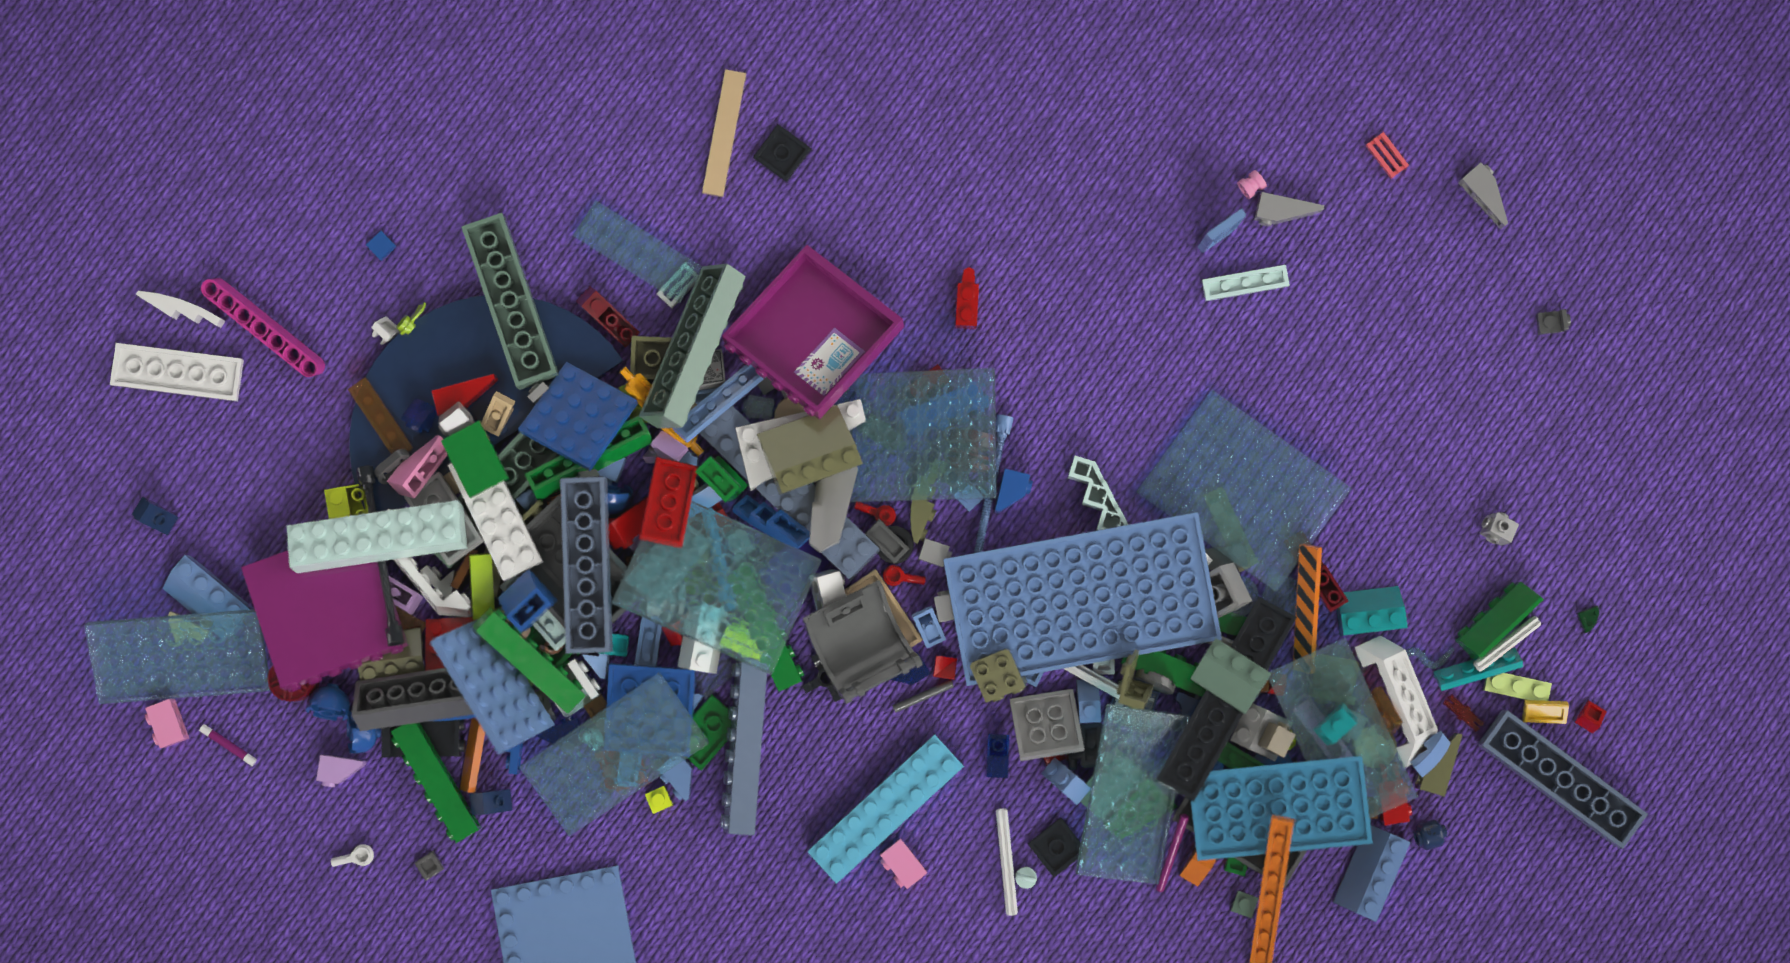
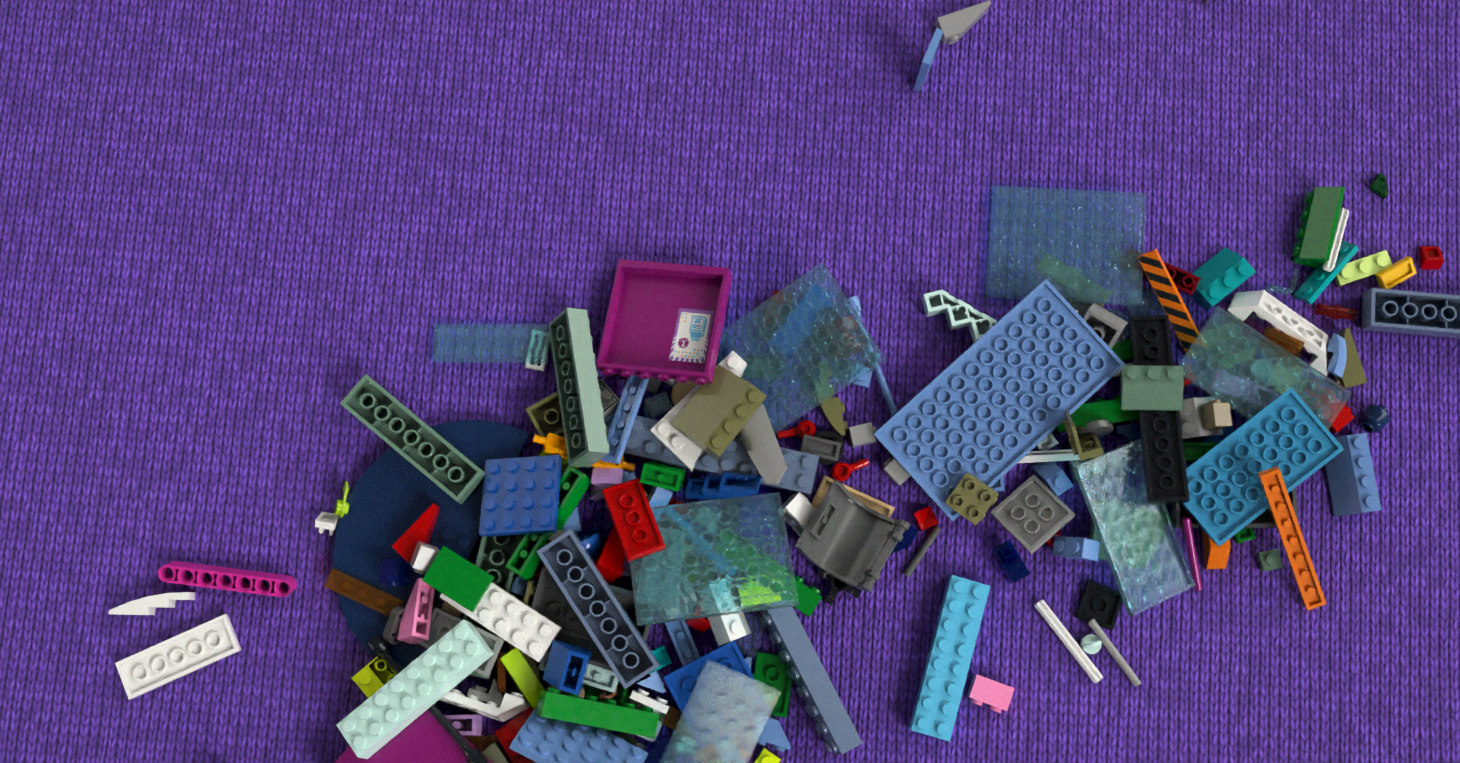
camera: 30 degrees left, 5 degrees down
blue tile [366,231,397,261] -> none
tan slope [481,391,515,437] -> none
light grey plate [527,382,549,405] -> none
dark red slope [576,286,640,348] -> none
tan tile [702,69,746,197] -> none
black tile [753,124,812,183] -> none
medium blue slope [912,606,946,649] -> none
red hinge [955,267,979,329] -> none
blue slope [994,469,1033,514] -> none
black plate [1066,722,1104,770] -> none
light aqua plate [1202,265,1290,301] -> none
bright pink wheel [1237,170,1267,199] -> none
teal torso [1312,703,1358,746] -> none
light grey brick [1480,512,1519,546] -> none
none -> light grey bar [1087,618,1141,687]

